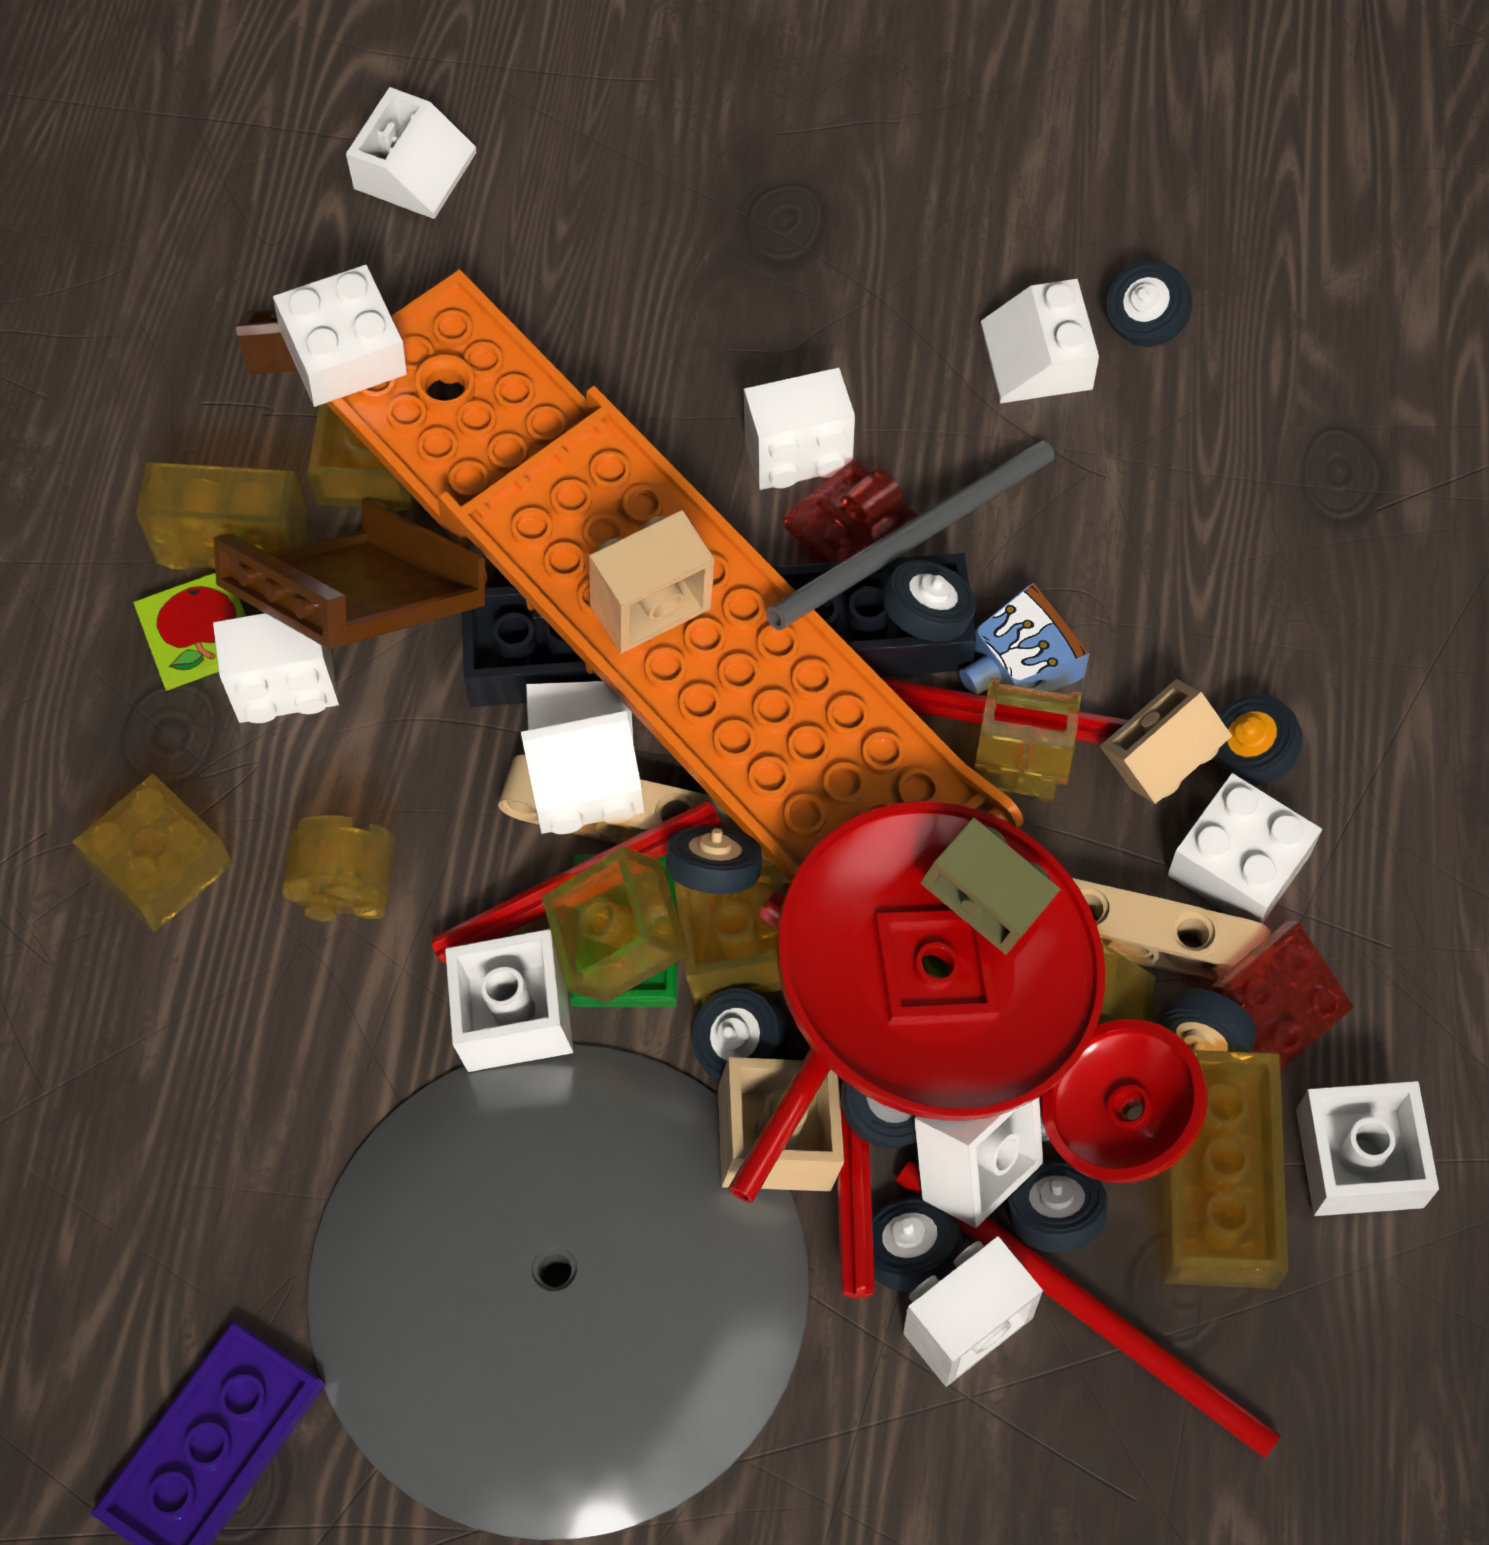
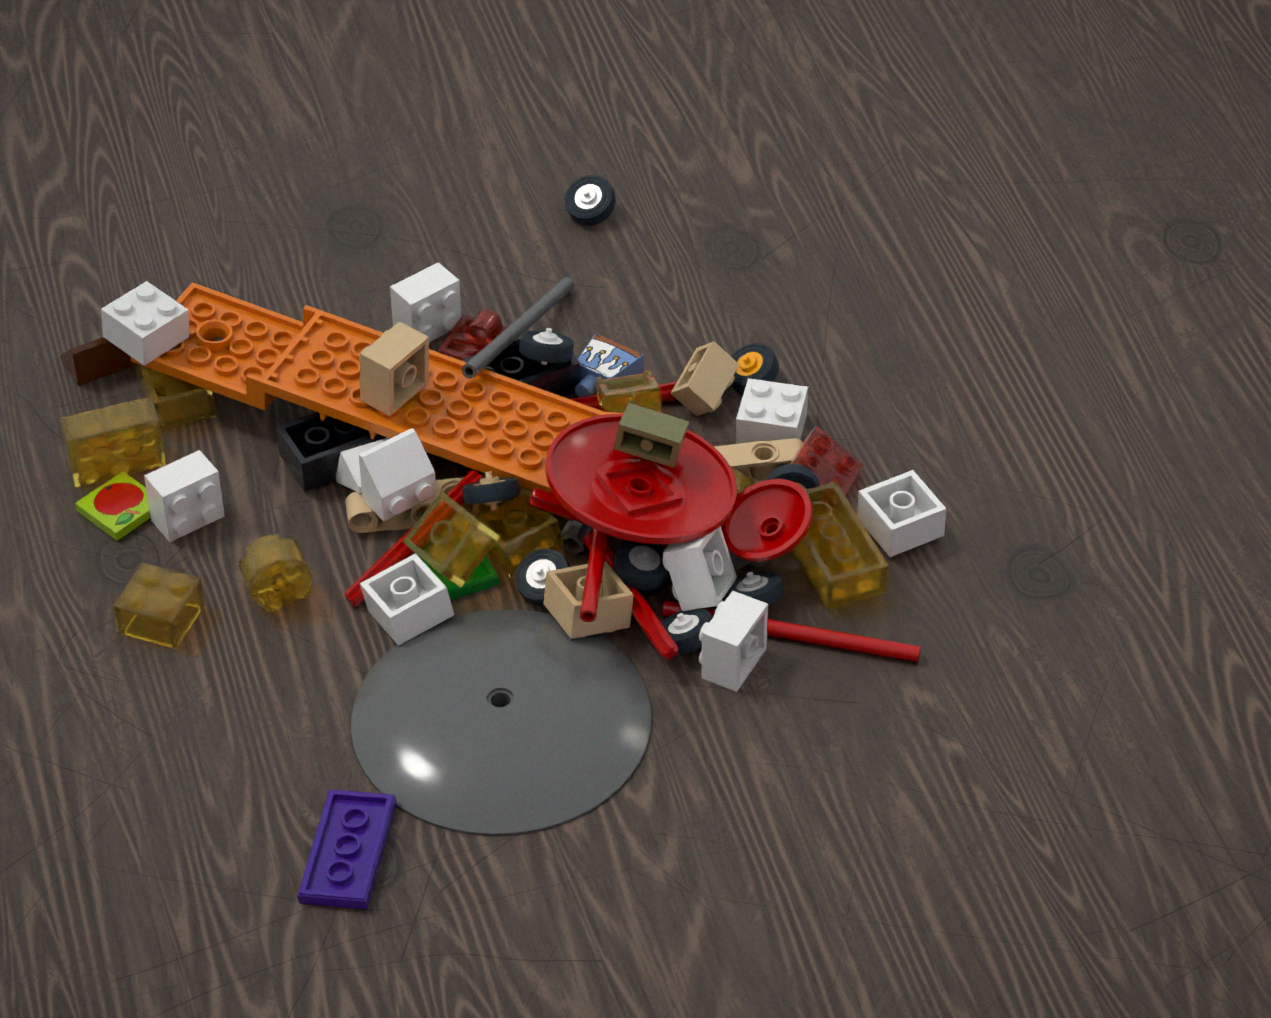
camera: 25 degrees left, 20 degrees down
reddish brown panel [214,500,487,650] -> none
white slope [346,87,477,219] -> none
white slope [980,279,1099,403] -> none

